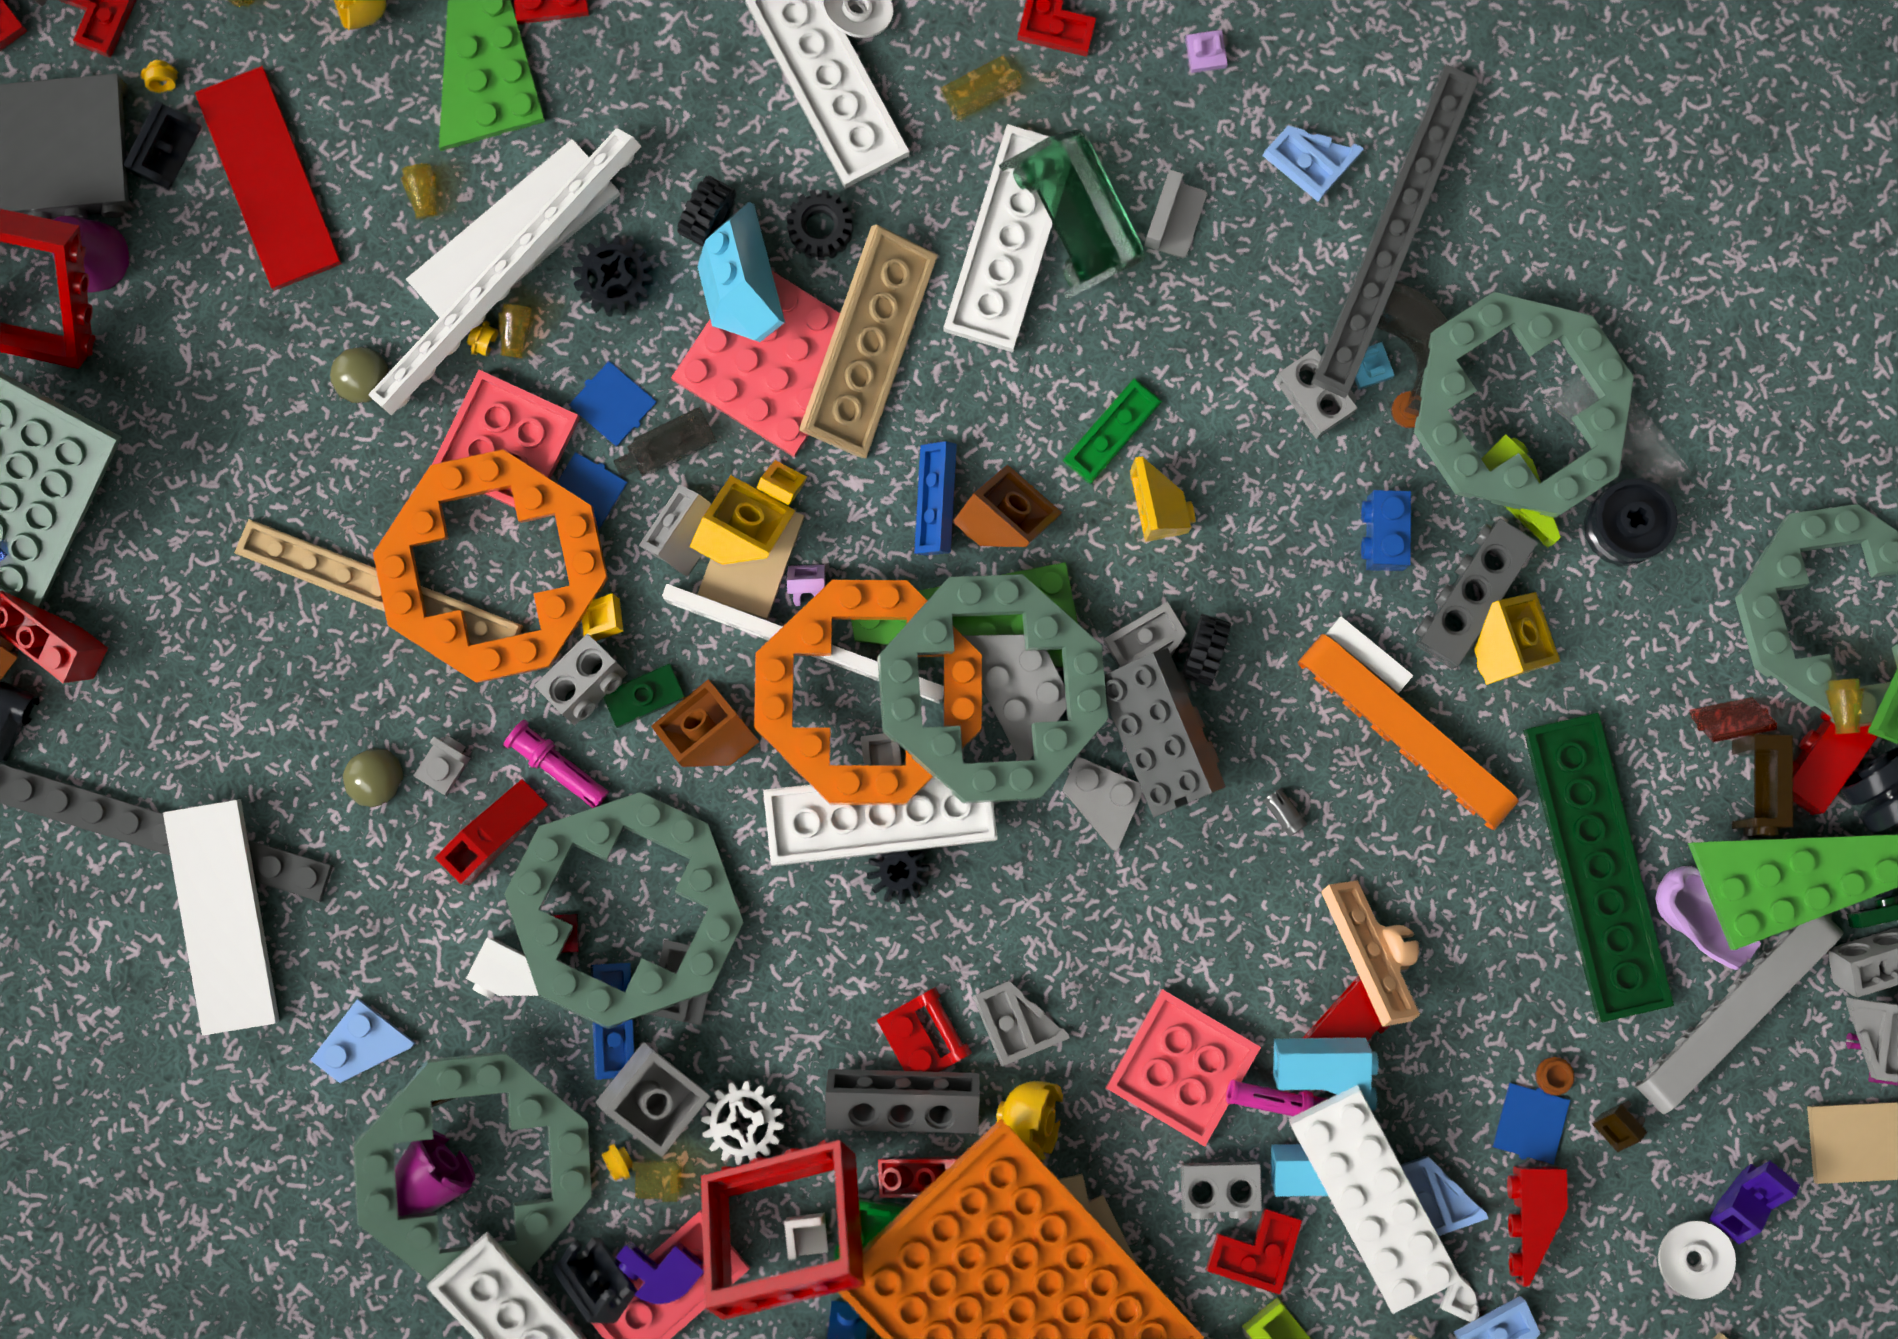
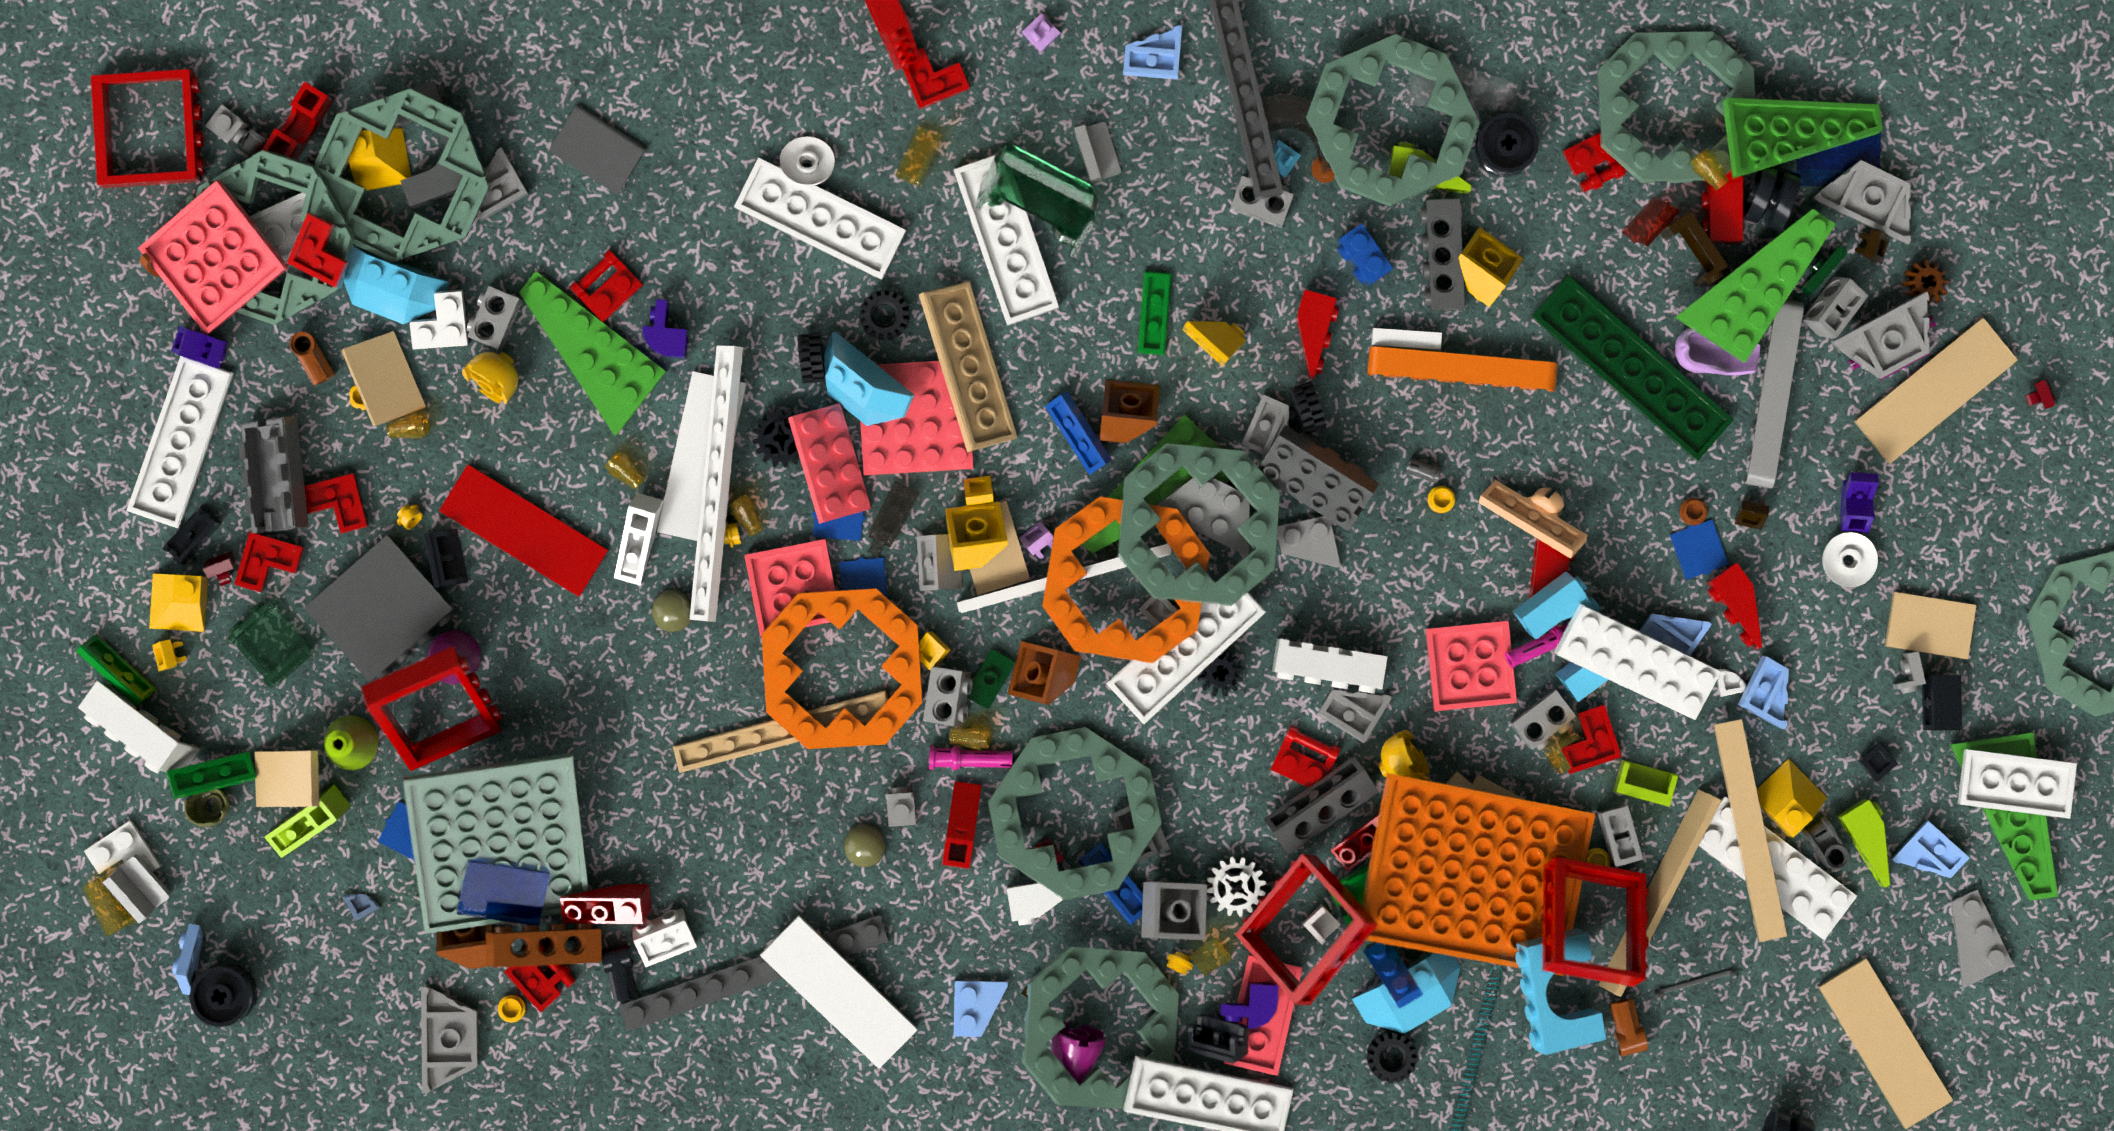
camera: 35 degrees left, 5 degrees up
none -> white slope [614,493,663,585]
none -> white bracket [632,908,697,967]
none -> dark purple brick [643,299,689,359]
none -> coral plate [788,403,871,524]
none -> clear yellow cone [949,723,991,751]
none -> white wedge [1272,639,1387,694]
none -> red slope [1296,289,1340,380]
none -> yellow plate [1427,486,1455,513]
none -> clear yellow panel [1542,732,1580,774]
none -> red plate [1562,132,1627,193]

